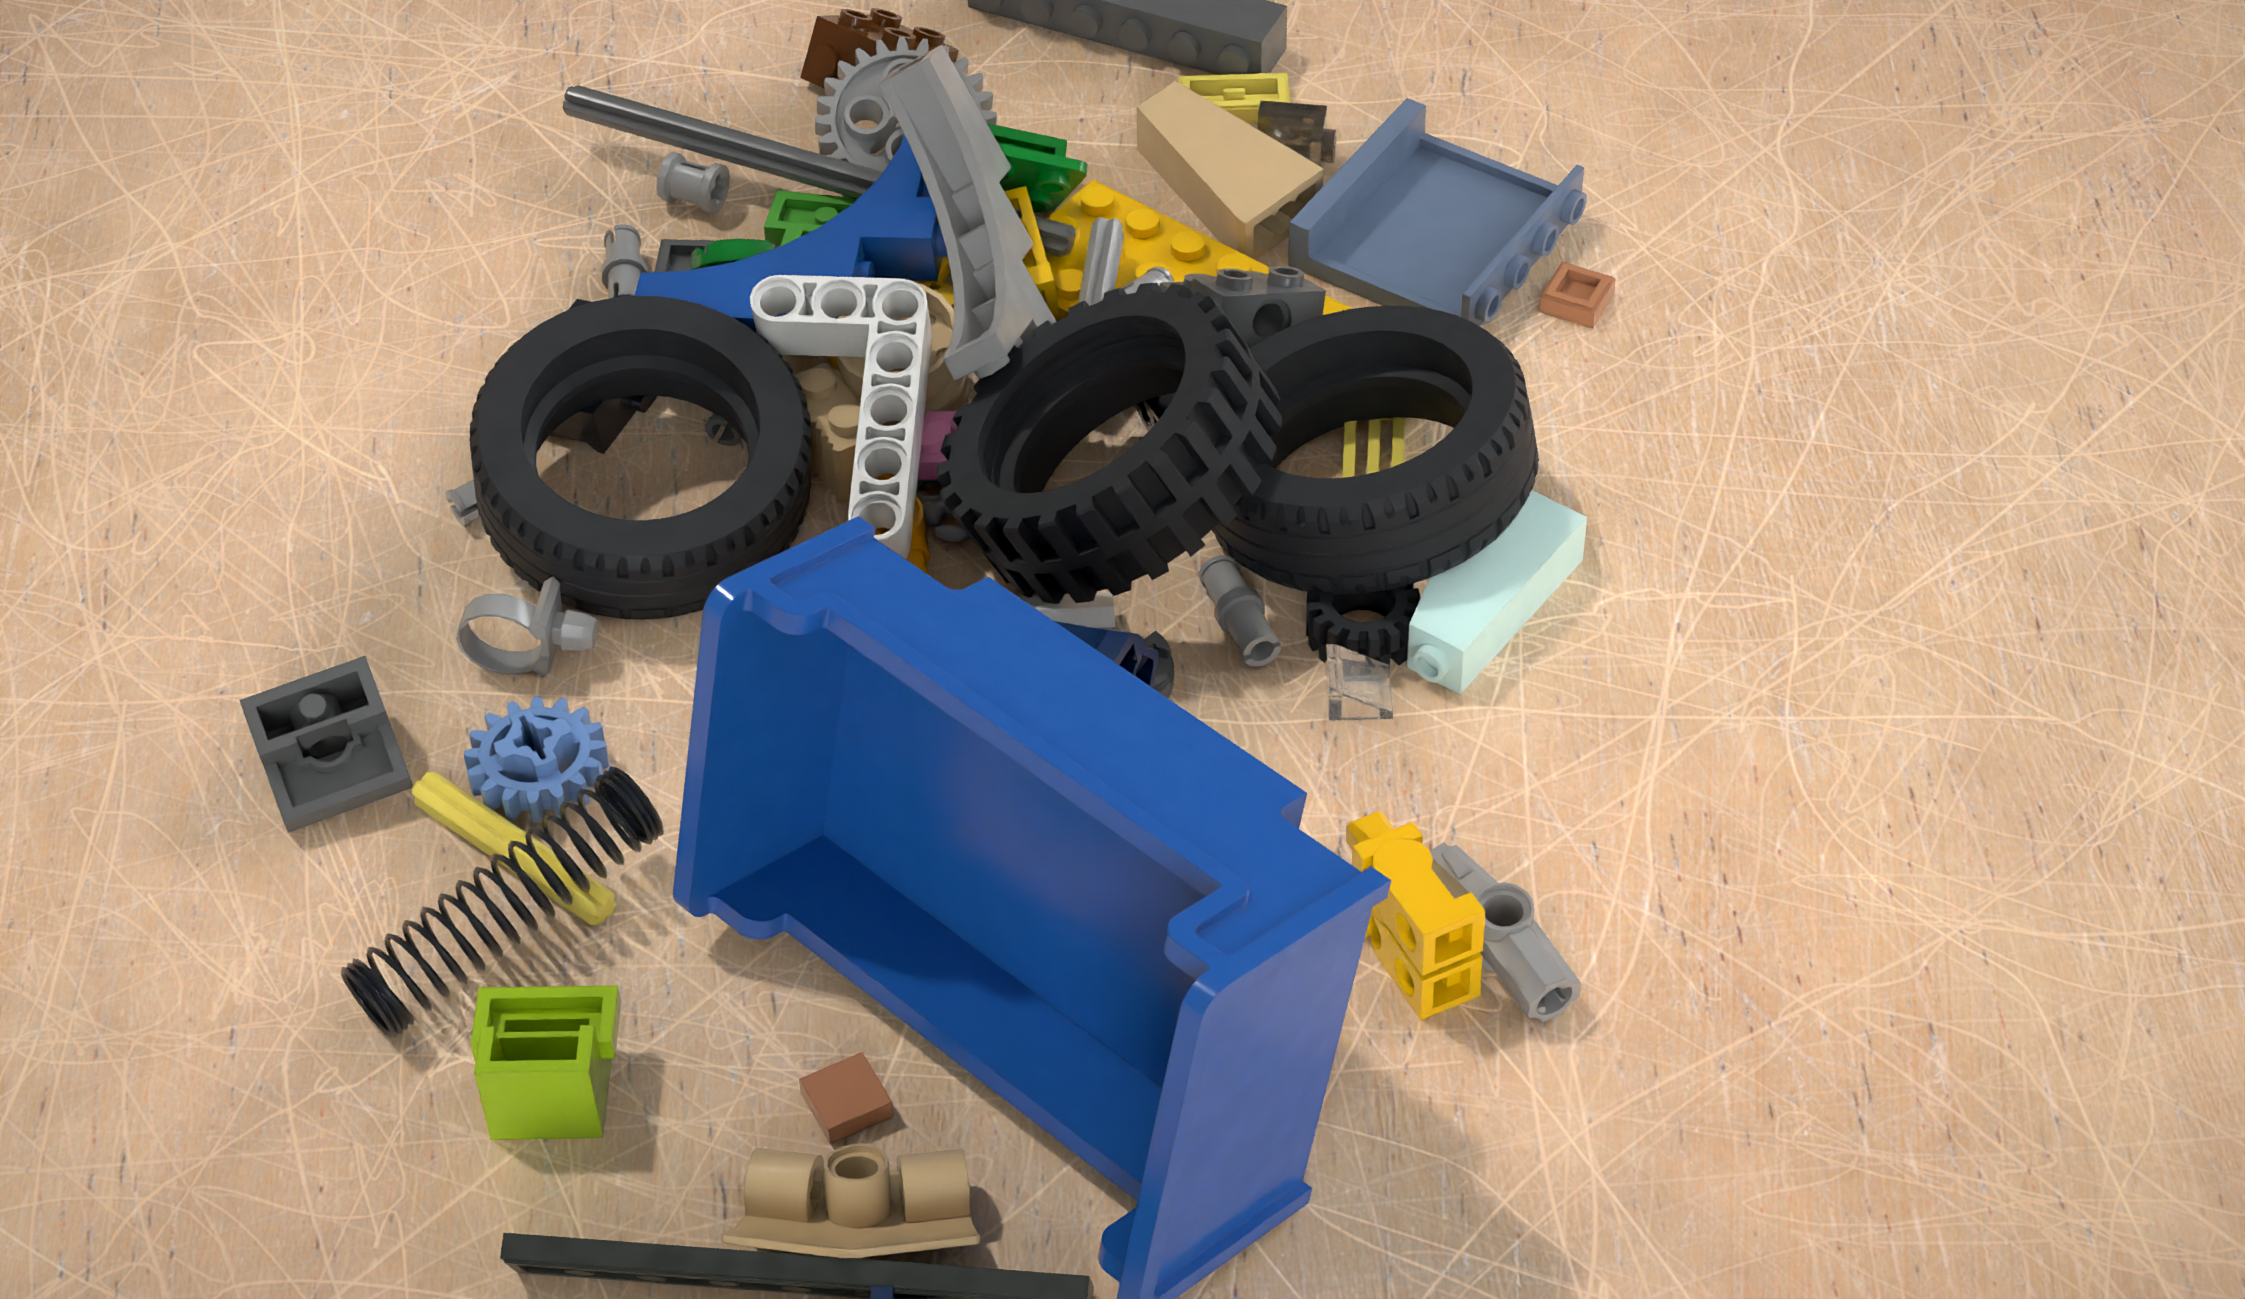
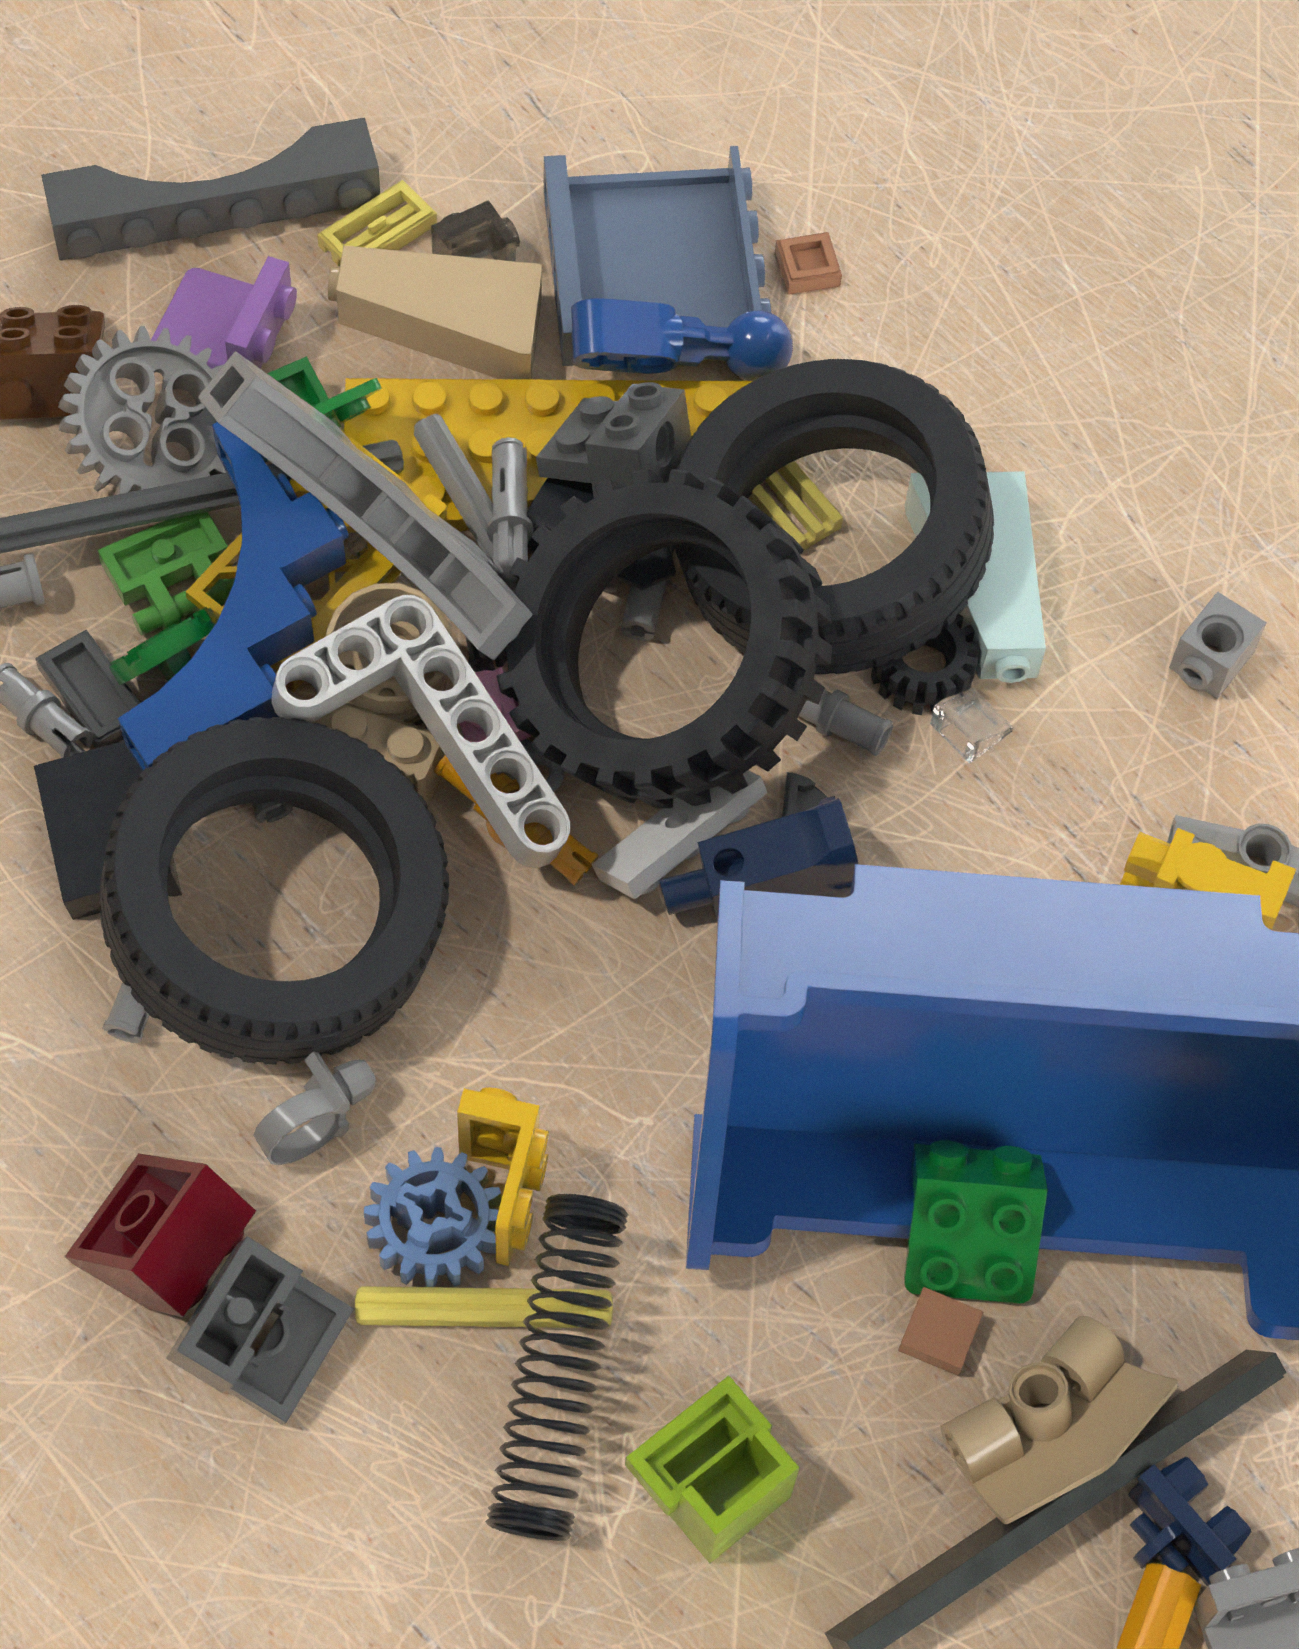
camera: 45 degrees left, 15 degrees up
none -> dark red slope [65,1153,256,1317]
none -> medium lavender bracket [151,256,297,369]
none -> yellow bracket [457,1087,549,1266]
none -> blue beam [571,298,793,381]
none -> green bracket [904,1140,1048,1303]
none -> light grey brick [1169,592,1267,699]

